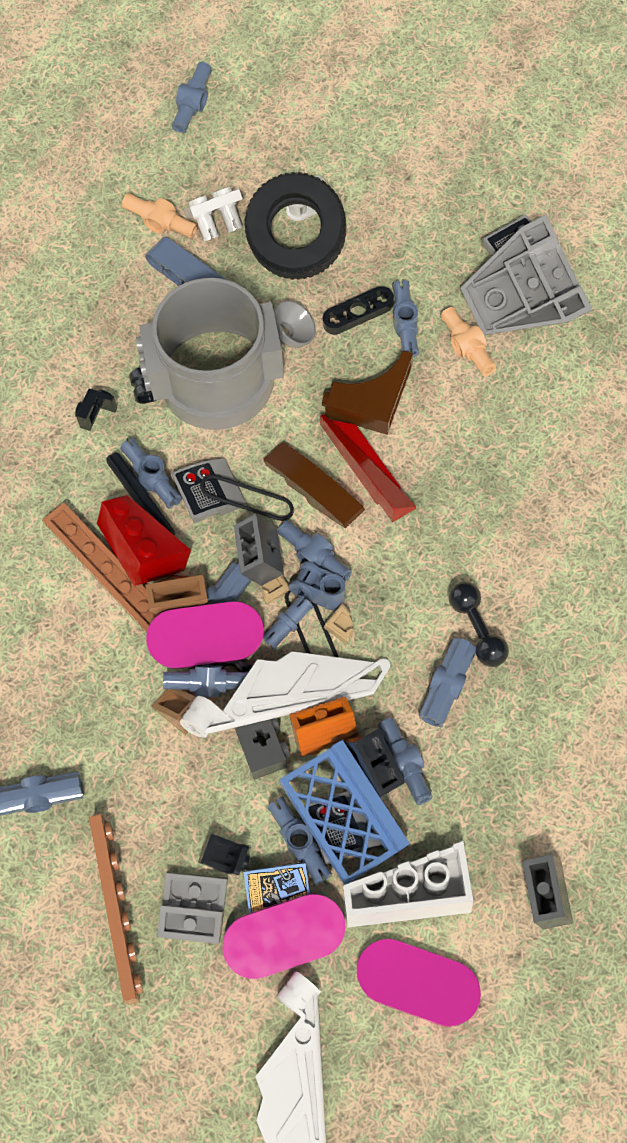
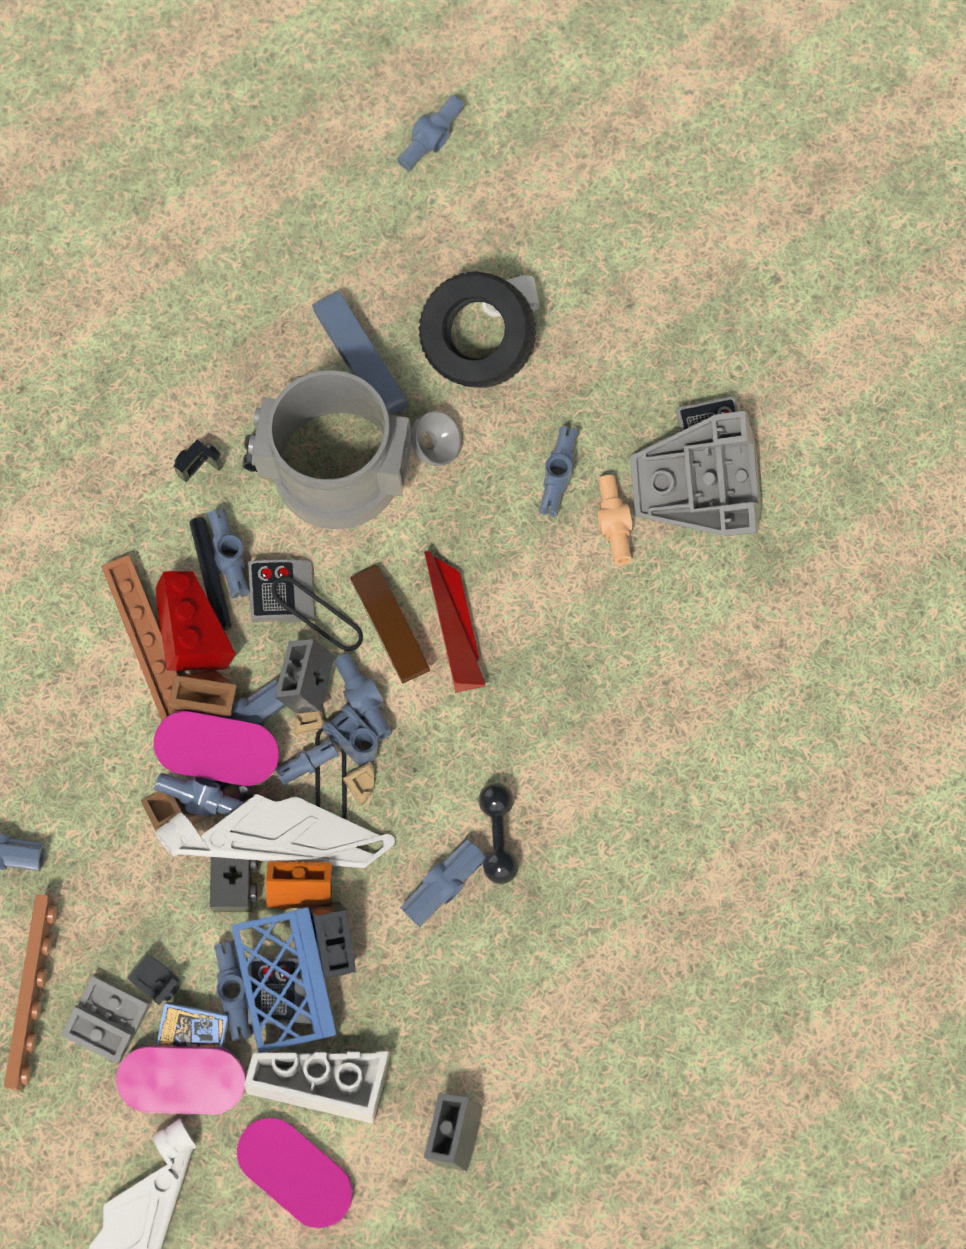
camera: 20 degrees right, 5 degrees up
light nougat pin [122,193,198,239] -> none
white plate [183,187,243,242] -> none
black beam [322,286,394,335] -> none
reddish brown arch [322,351,413,435] -> none
sand blue pin [378,718,433,806] -> none

